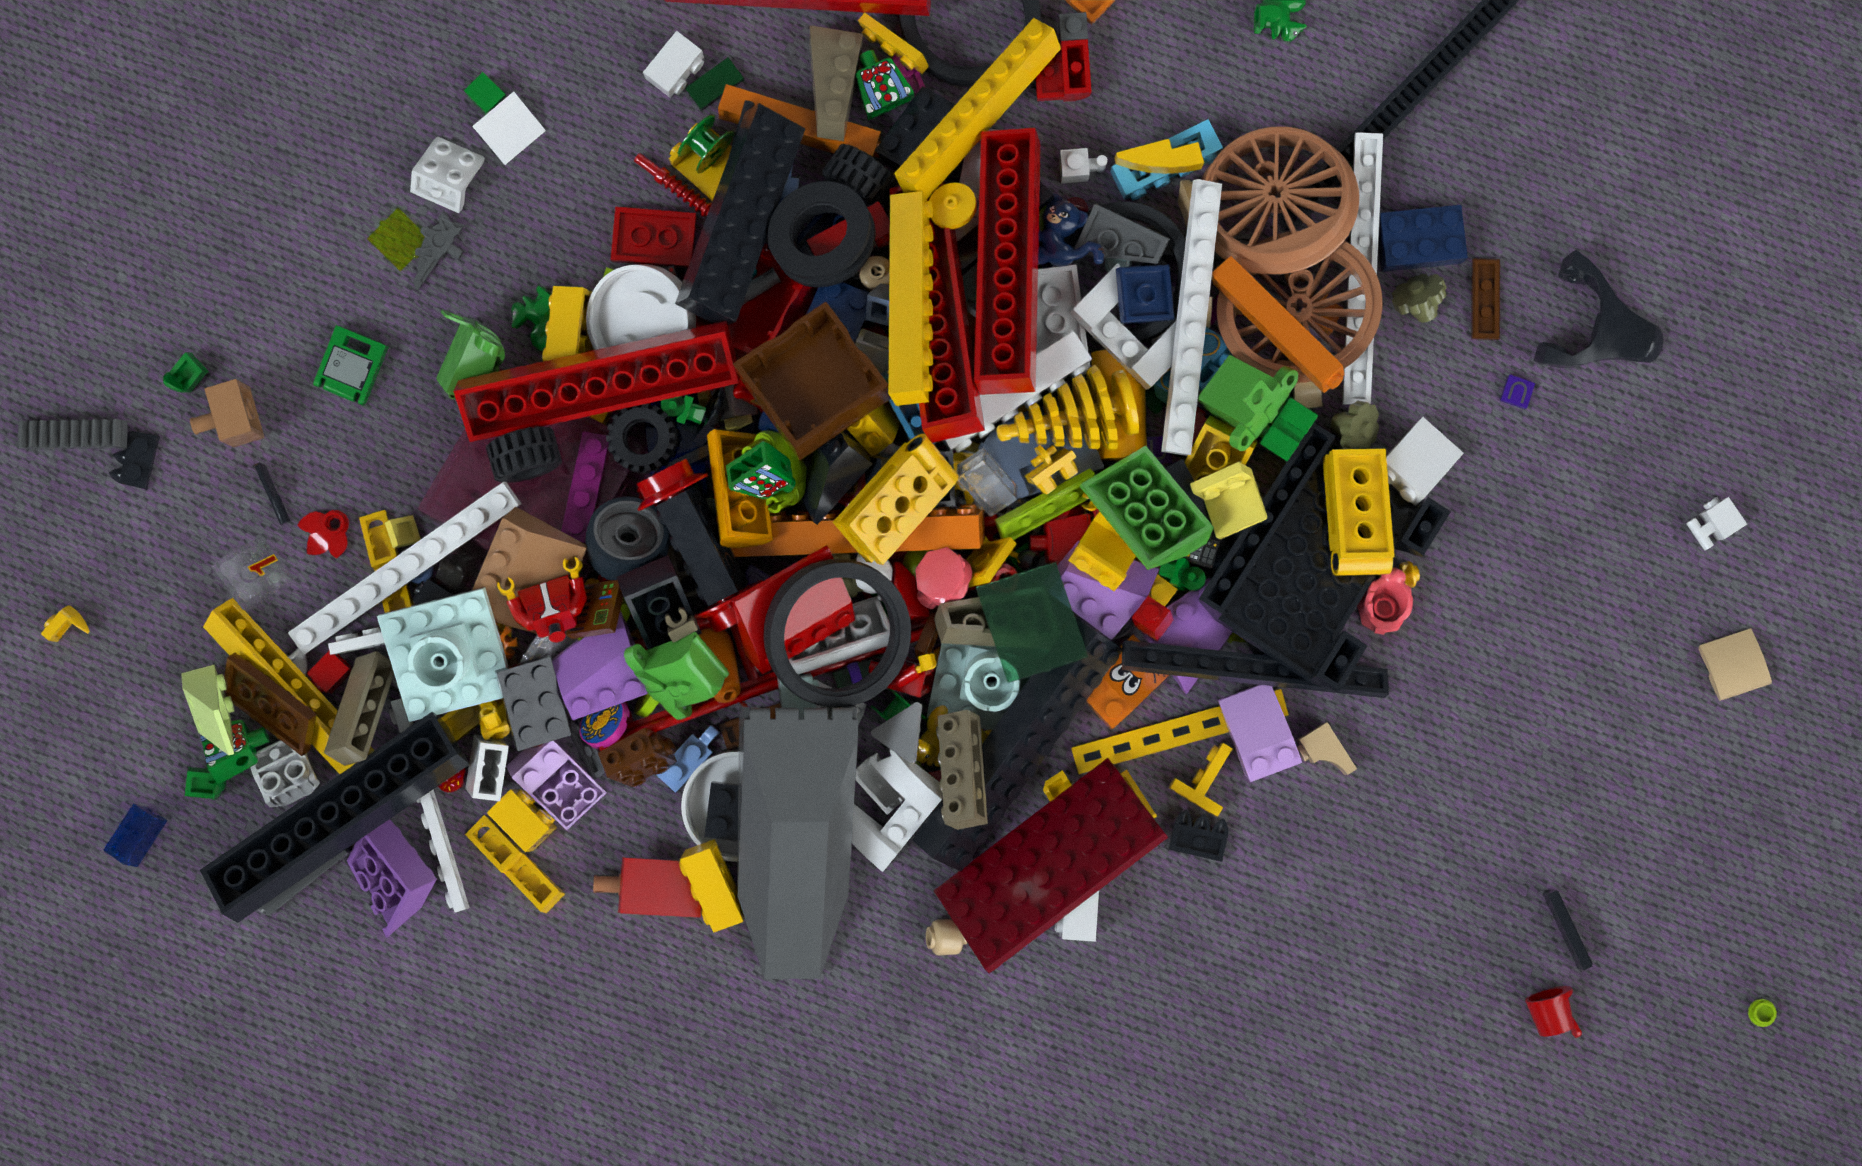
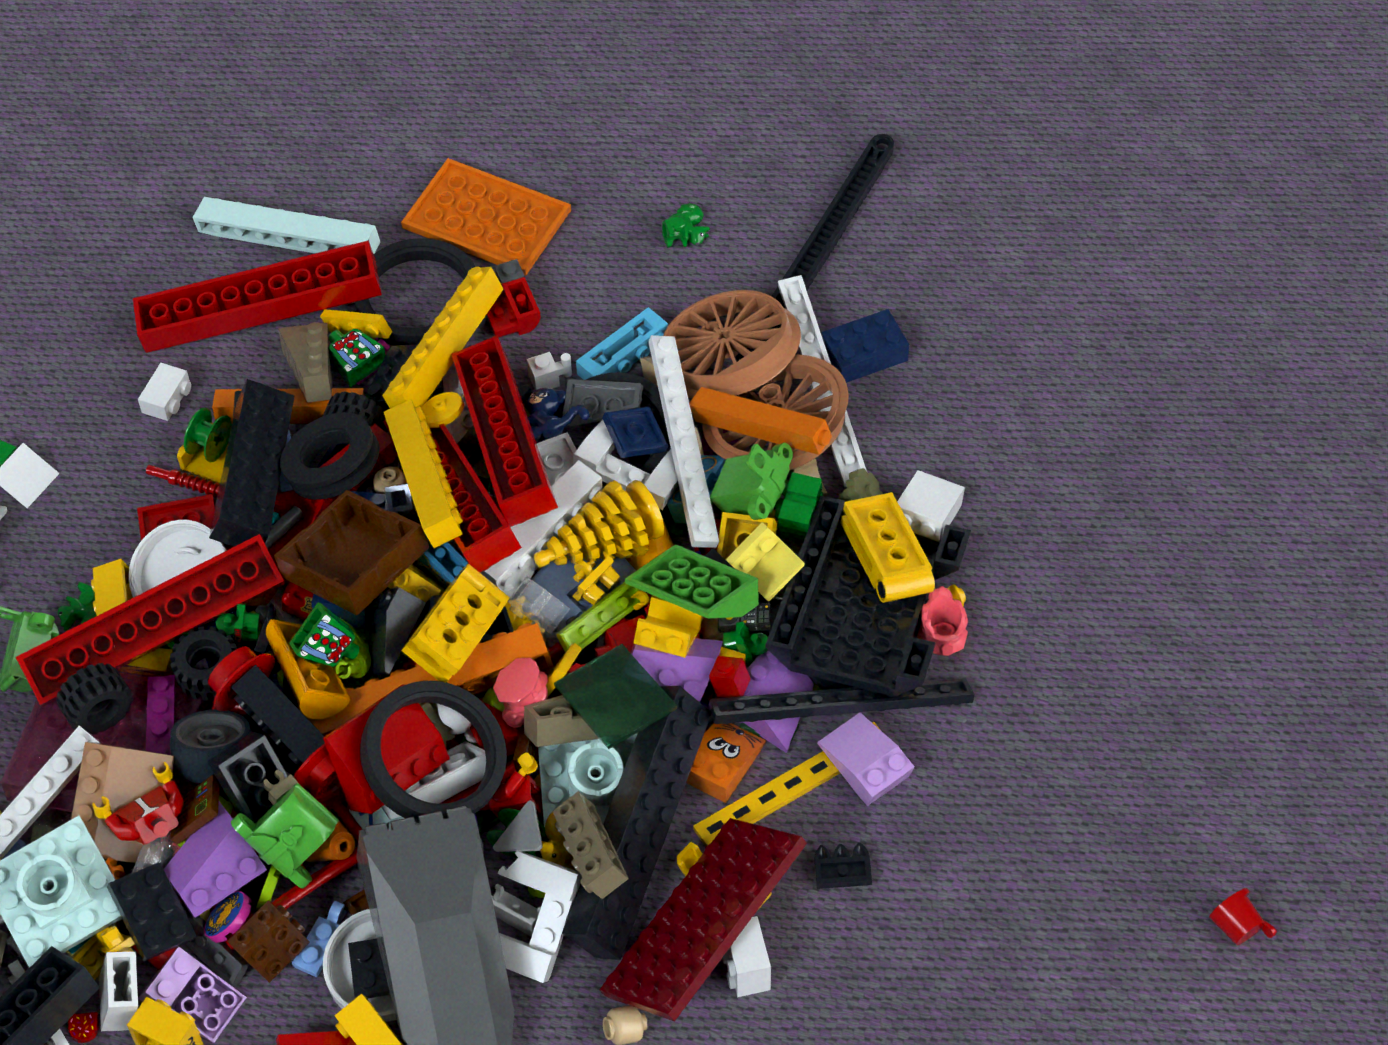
camera: 15 degrees left, 30 degrees down
dark green tile [685,57,744,111] -> none
yellow slope [1114,139,1204,174] -> none
yellow bracket [1168,743,1233,817] -> none
tan arch [1296,722,1357,775] -> none
olive plant [1392,274,1447,323] -> none
reddish brown tile [1471,259,1500,340] -> none
dark purple tile [1500,375,1535,410] -> none
black animal [1533,250,1664,368] -> none
black tile [1542,889,1593,970] -> none
white brick [1686,497,1747,551] -> none
tan slope [1699,628,1772,701] -> none

